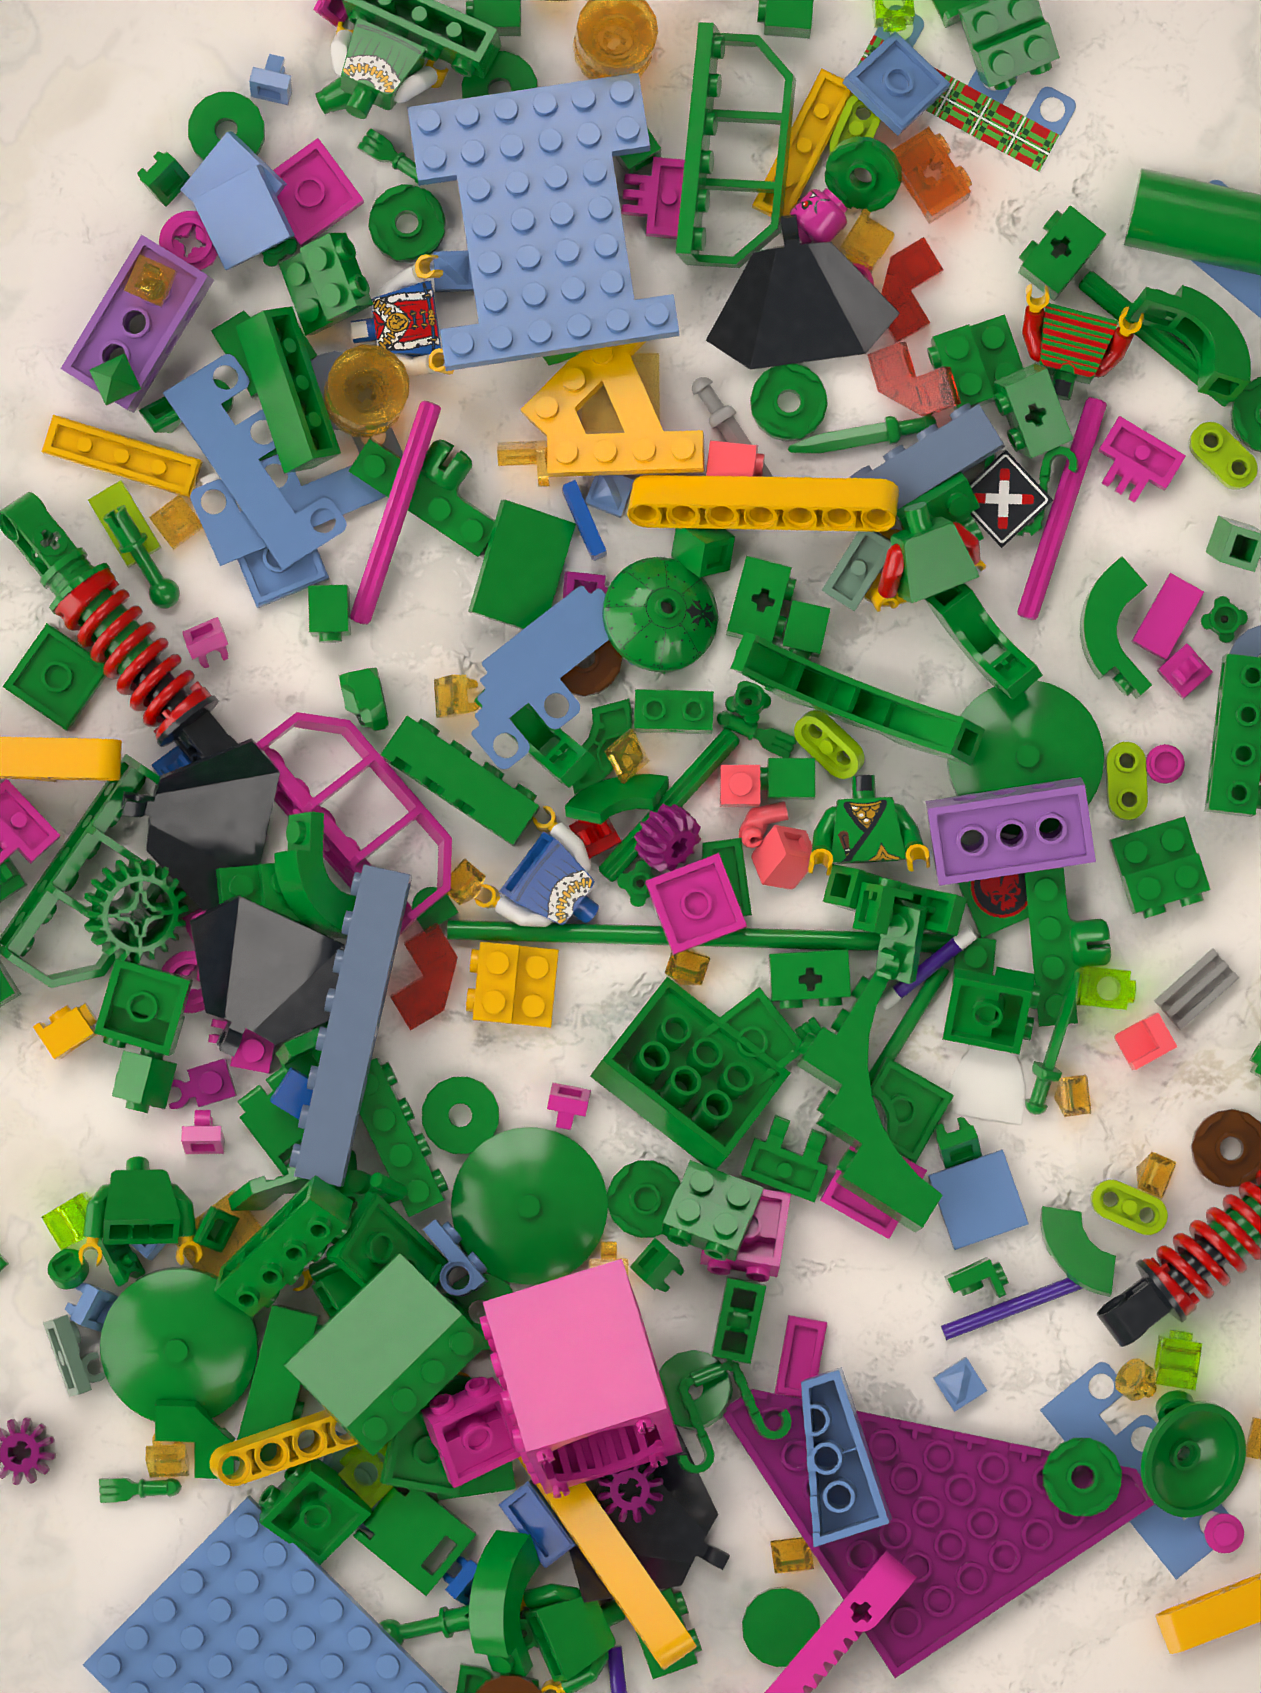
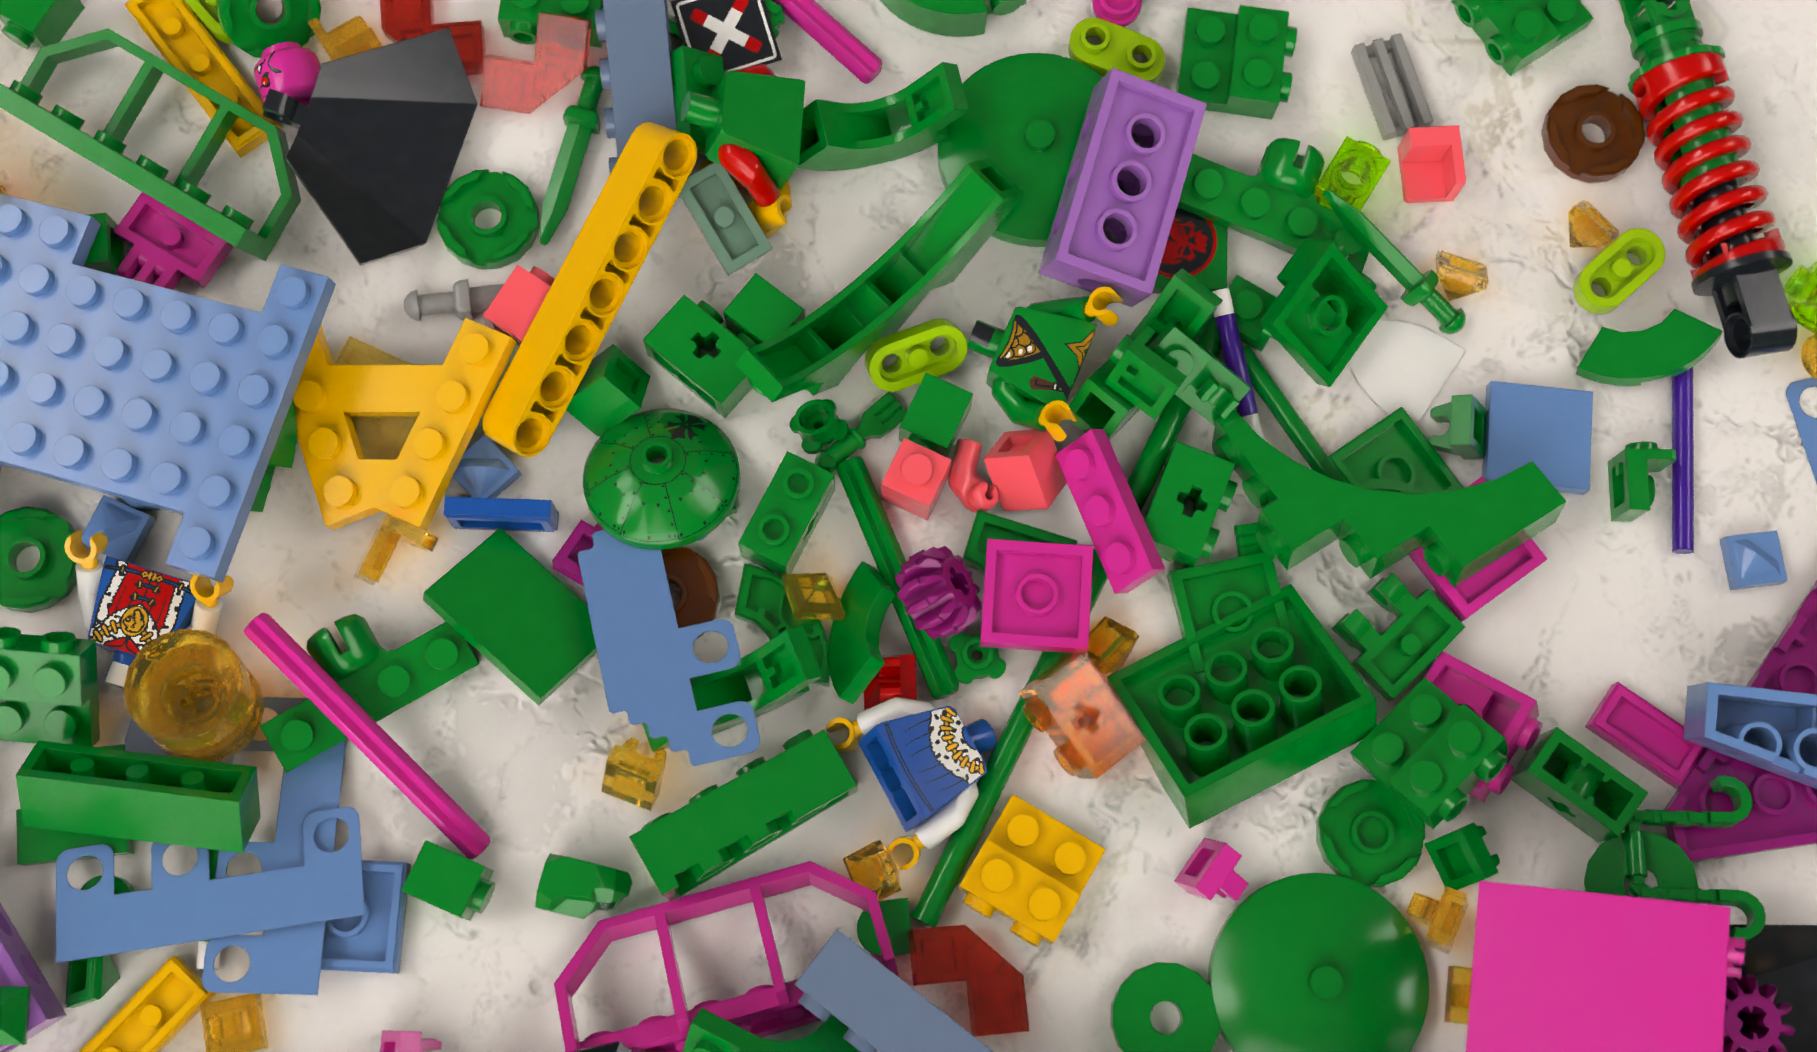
camera: 70 degrees left, 10 degrees down
none -> clear orange brick [1018,652,1145,779]
none -> dark pink plate [1055,429,1165,594]

